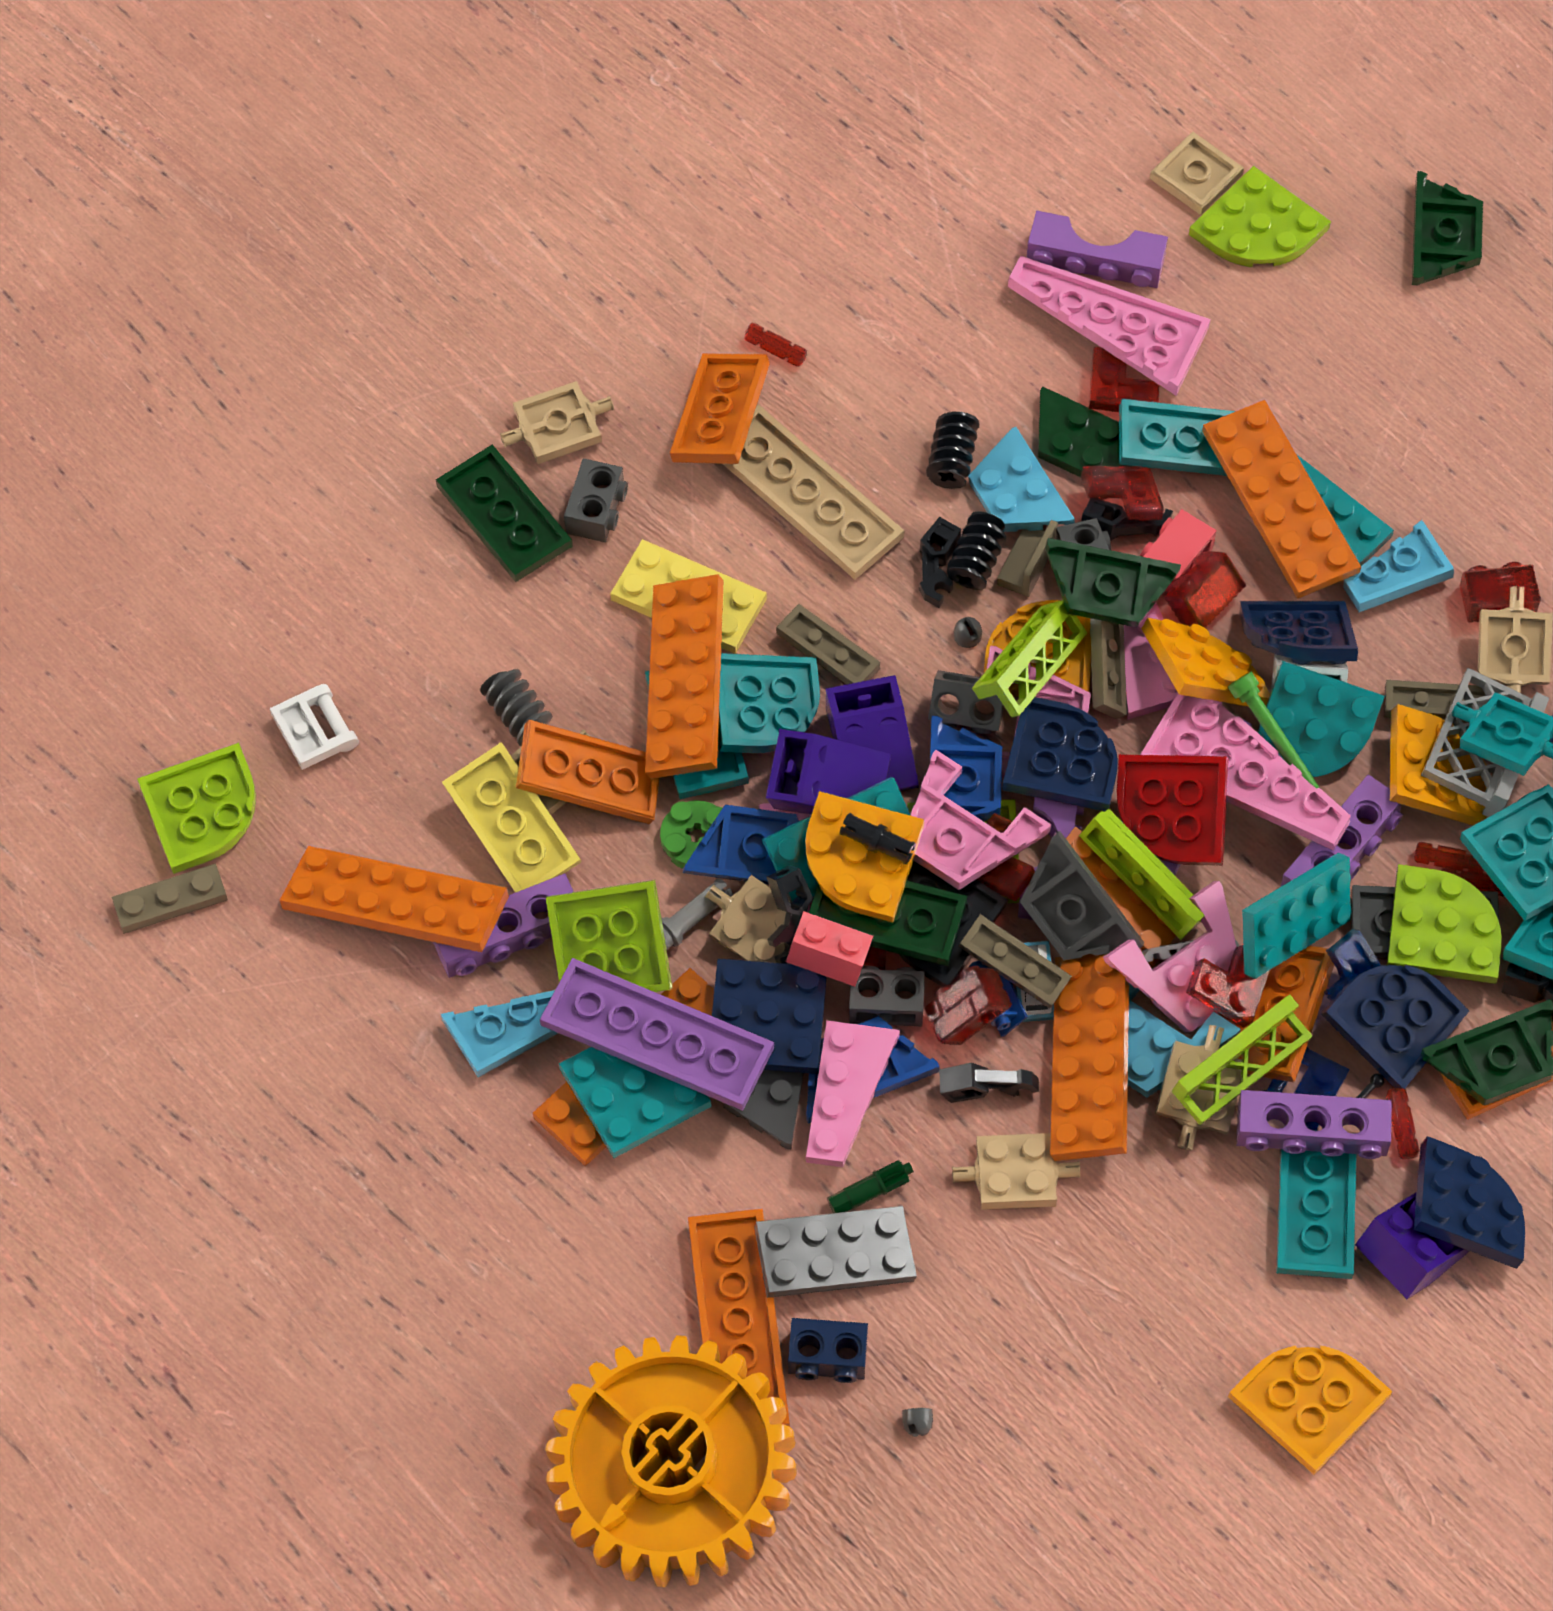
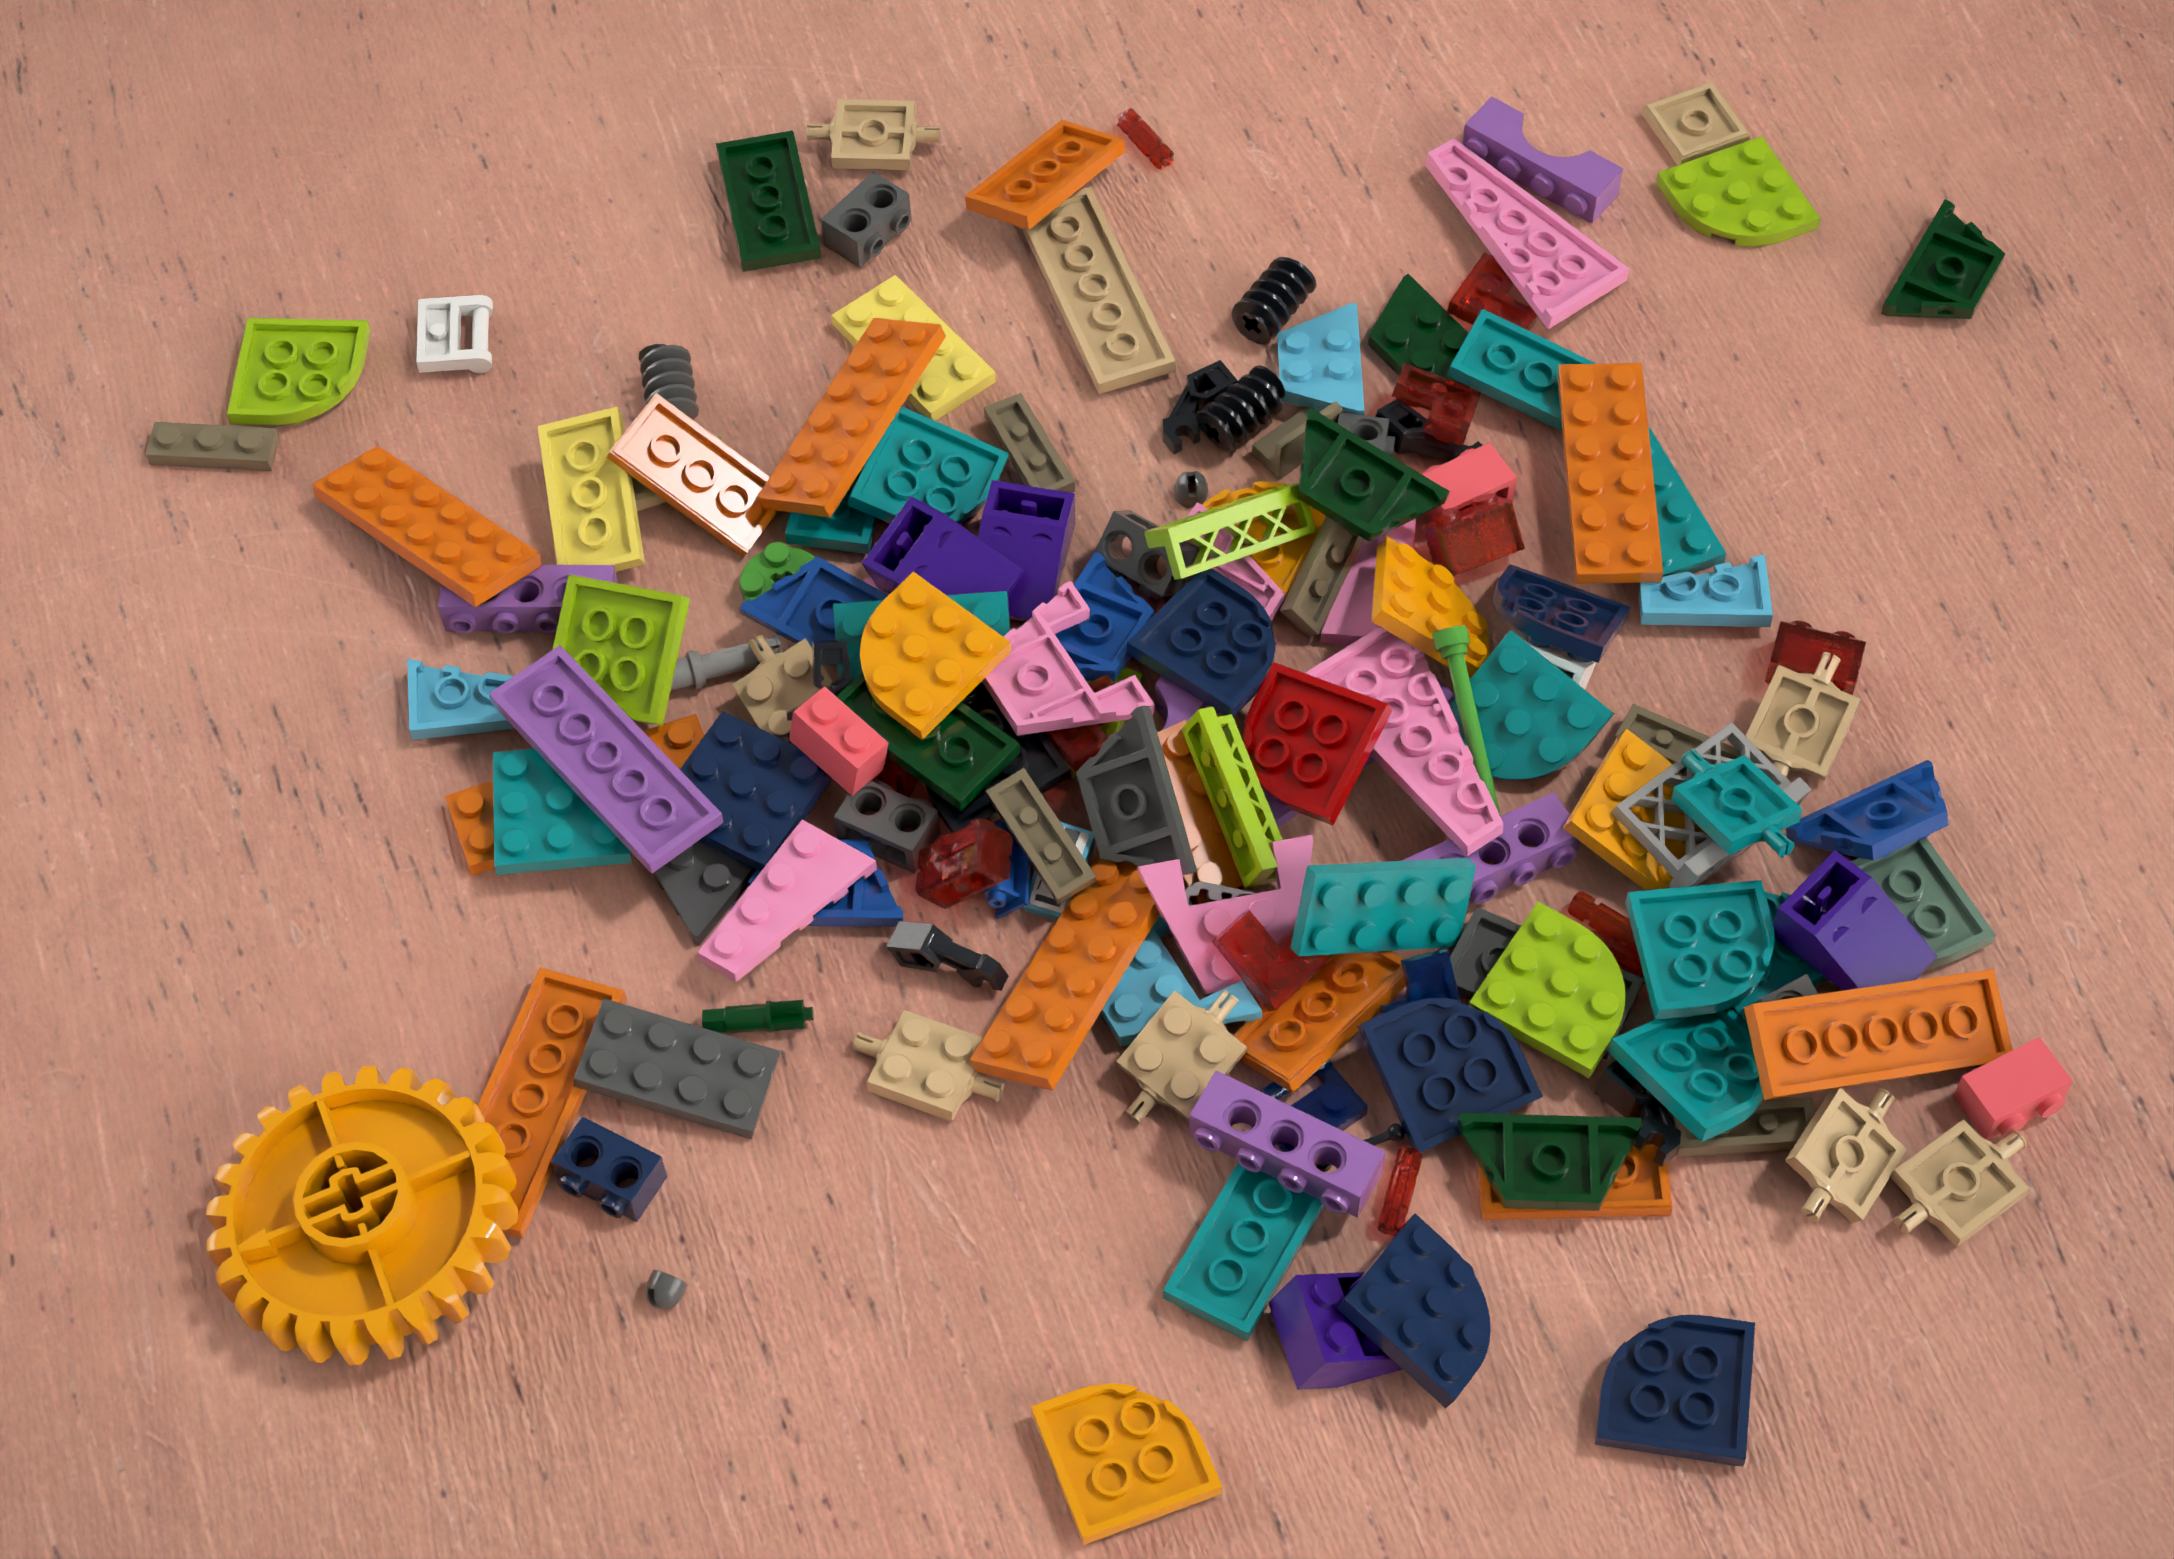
camera: 25 degrees right, 5 degrees down
black pin [840,813,916,864] -> none
lime fence [1171,994,1313,1125] -> none

